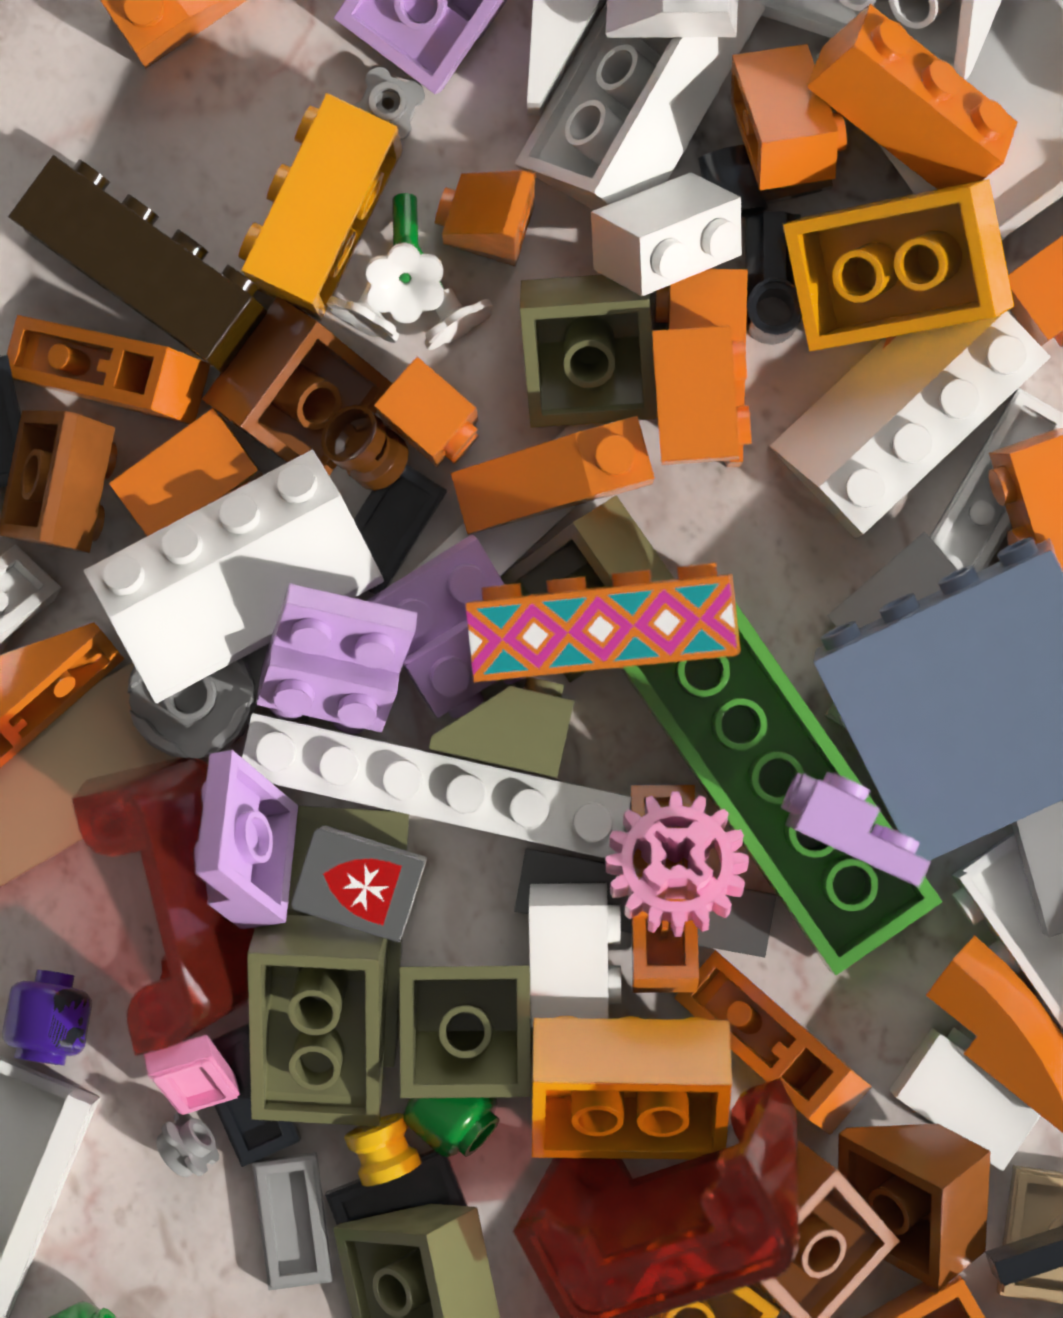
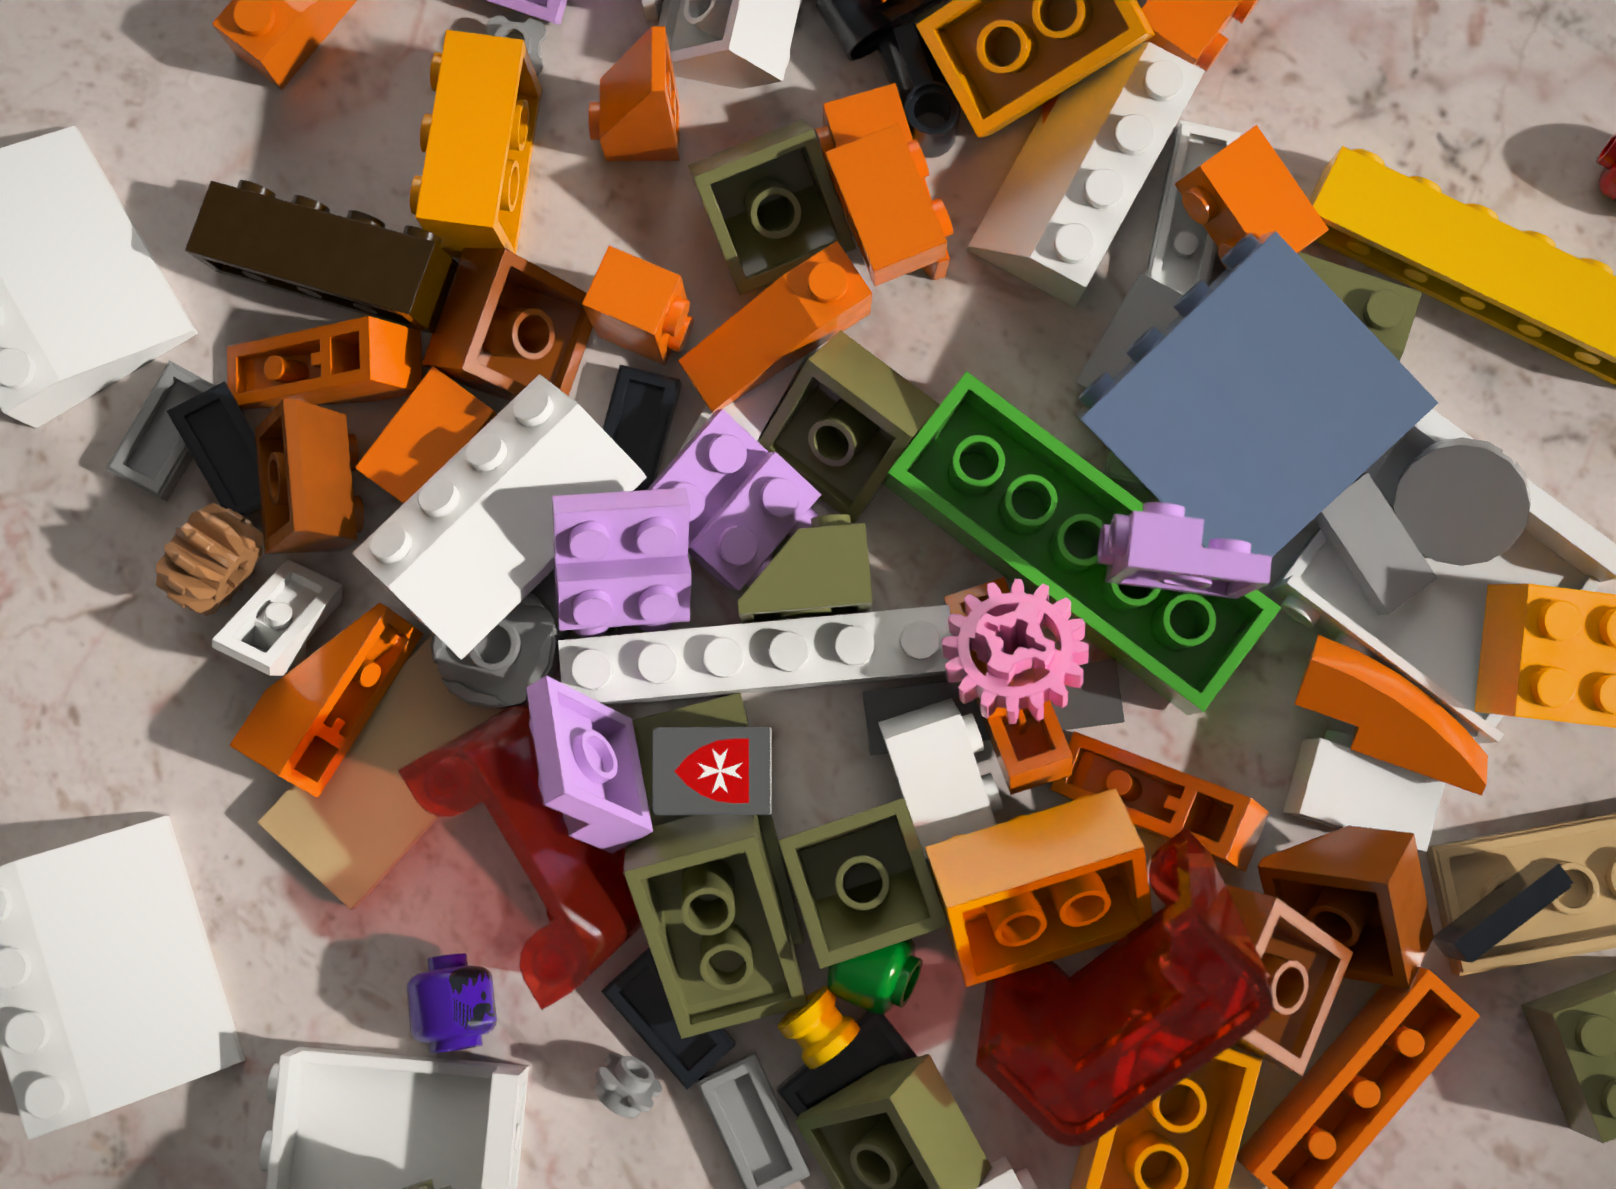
camera: 15 degrees left, 5 degrees down
bright pink tile [143,1035,240,1115] -> none
reddish brown wheel [321,405,408,490] -> none
white plant [326,193,493,350] -> none
brick [465,562,741,682] -> none
white brick [591,172,742,296] -> none

